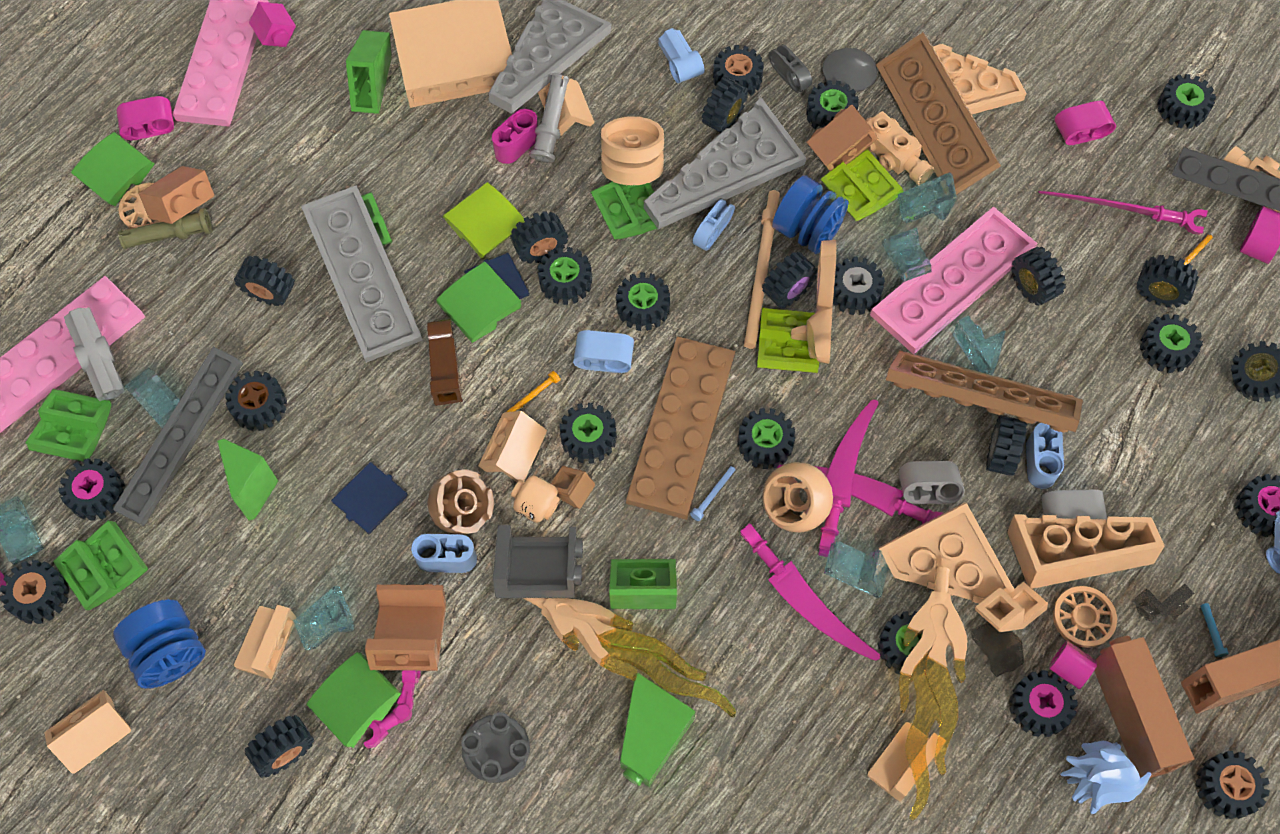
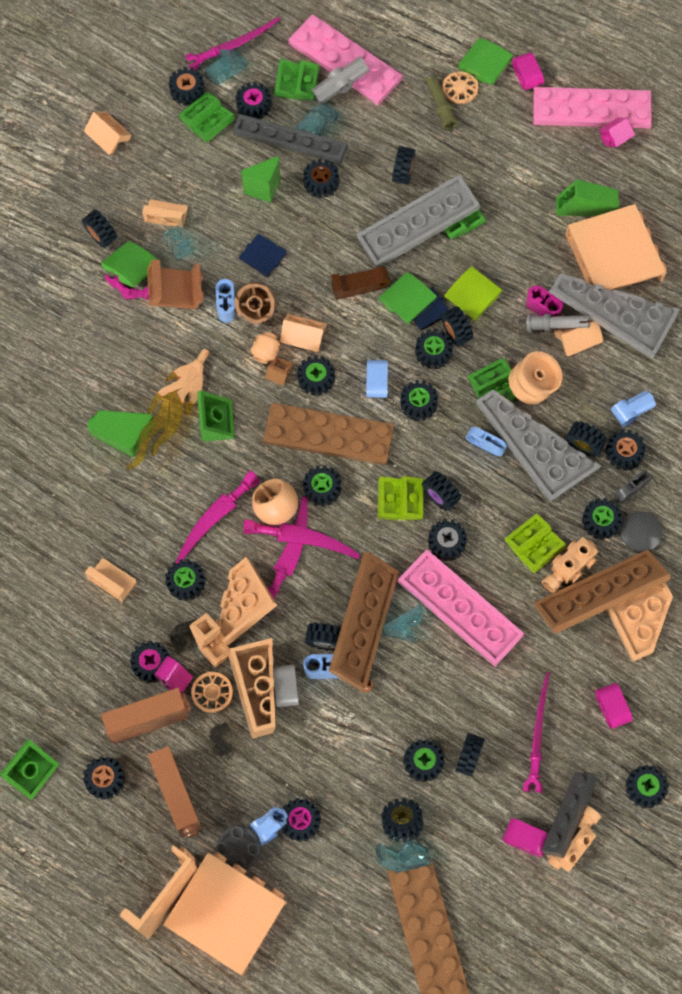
camera: 85 degrees right, 5 degrees up
blue wheel [113,599,206,689] -> none
nougat brick [138,166,214,224] -> none
dark grey dish [461,712,530,783] -> none
dark grey panel [493,525,583,598] -> none
light orange piece [505,371,560,413] -> none
light blue piece [690,466,735,521] -> none
light nougat bar [744,190,780,349] -> none
blue wheel [772,175,849,254] -> none
light nougat animal [791,240,836,364] -> none
nougat brick [807,105,879,171] -> none
clear light blue slope [824,541,888,598] -> none
clear light blue slope [882,227,932,282] -> none
clear light blue slope [898,172,957,223] -> none
light grey beam [898,461,965,504] -> none
clear yellow piece [898,567,968,821] -> none
black wheel [1011,247,1066,306] -> none
light blue hair [1060,741,1151,814] -> none
light orange piece [1184,234,1213,265] -> none
dark azure piece [1200,603,1229,658] -> none

